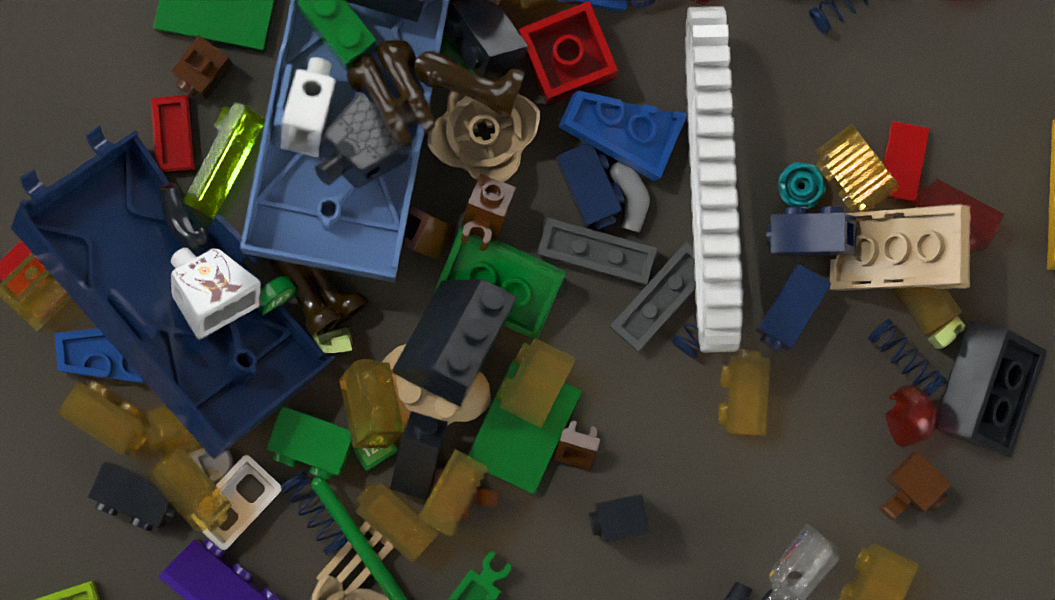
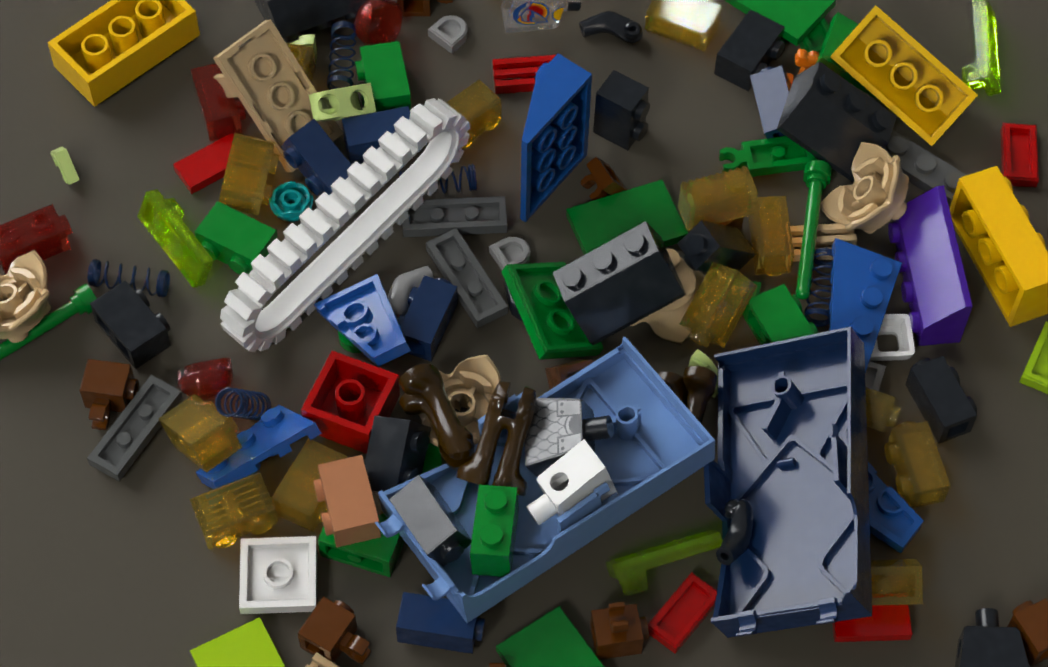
camera: 135 degrees left, 25 degrees down
clear yellow brick [145,447,232,532] -> none
white torso [171,248,260,340] -> none
green tile [257,276,297,316] -> none
reddish brown brick [461,174,516,251] -> none
clear yellow brick [496,338,576,429] -> none
none -> yellowish green tile [50,147,80,185]
none -> clear neon green hinge [137,189,214,288]
none -> green brick [194,201,278,275]
none -> yellowish green leg [308,82,376,122]
none -> green brick [355,41,411,112]
none -> light grey tile [428,15,468,54]
none -> light grey tile [489,237,531,270]
none -> red tile [492,55,556,94]
none -> blue slope [520,53,592,222]
none -> blue wing [829,238,902,373]

